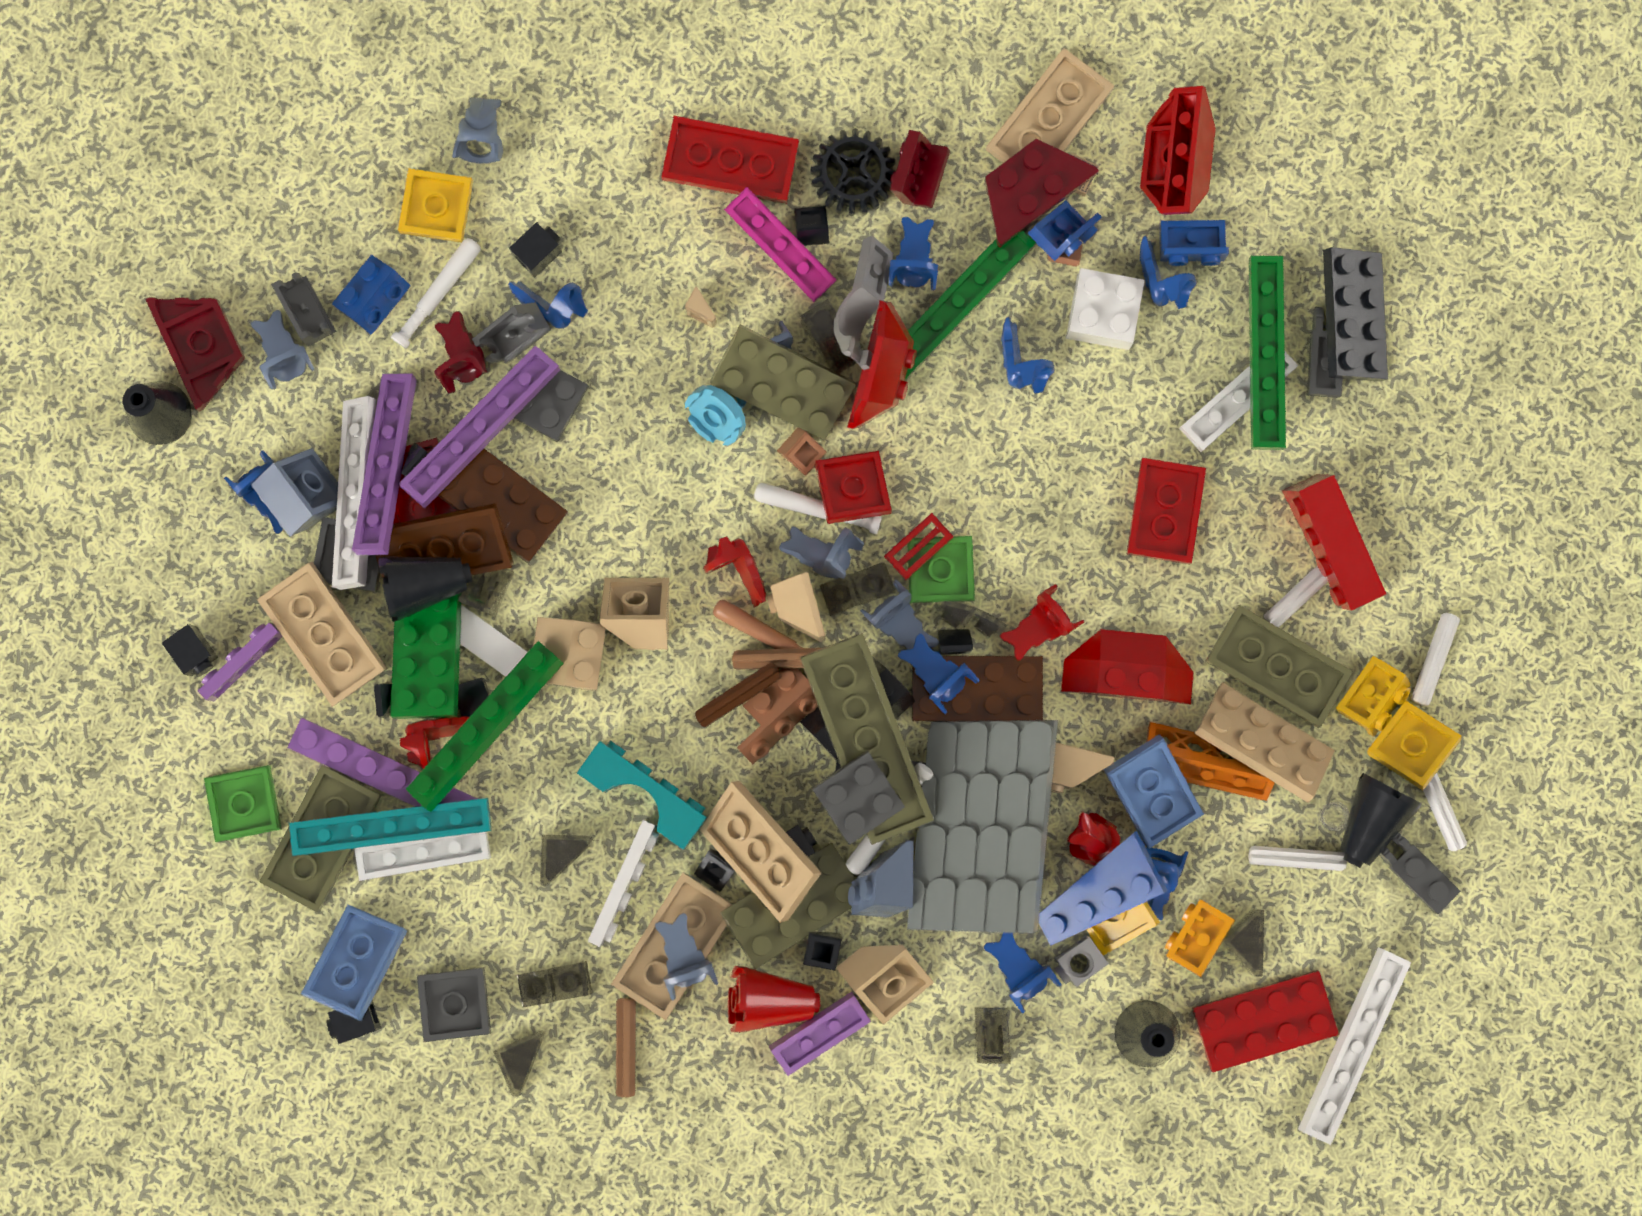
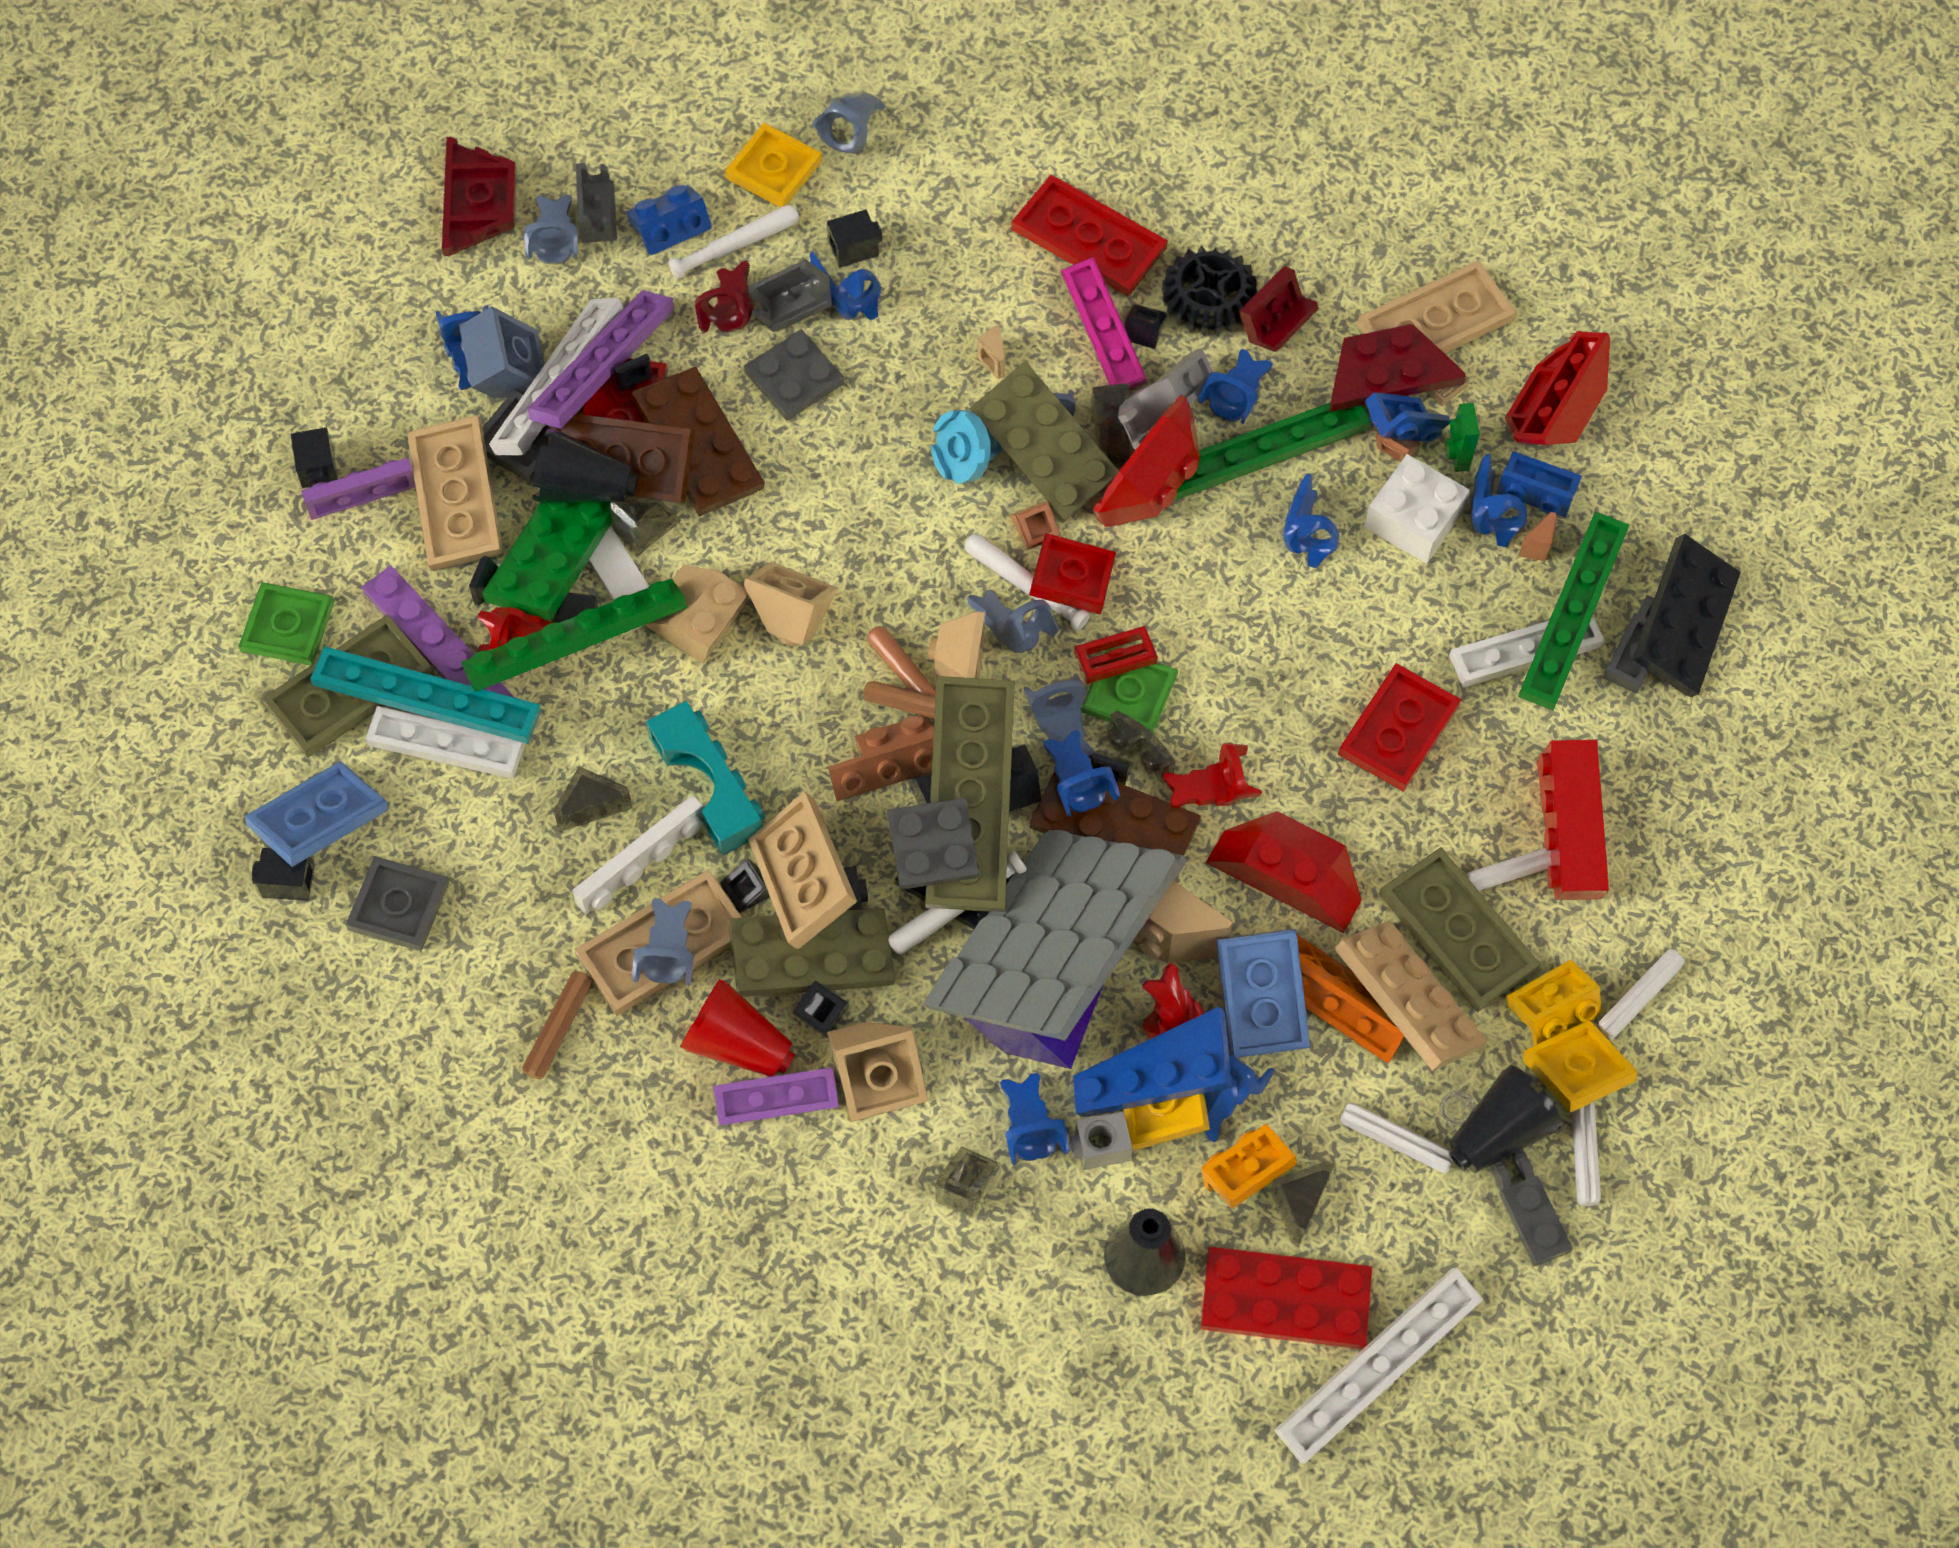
camera: 20 degrees right, 20 degrees down
black cone [122,381,192,445] -> none
medium lavender plate [399,346,560,508] -> none
clear smoke slope [493,1030,546,1098] -> none
clear smoke slope [517,961,593,1007] -> none
reddish brown axle [695,662,782,728] -> none
red hair [703,536,766,608] -> none
clear smoke slope [820,562,896,616] -> none
sand blue slope [848,840,913,918] -> none
none -> green plate [1445,403,1480,472]
none -> nougat slope [1519,512,1557,561]

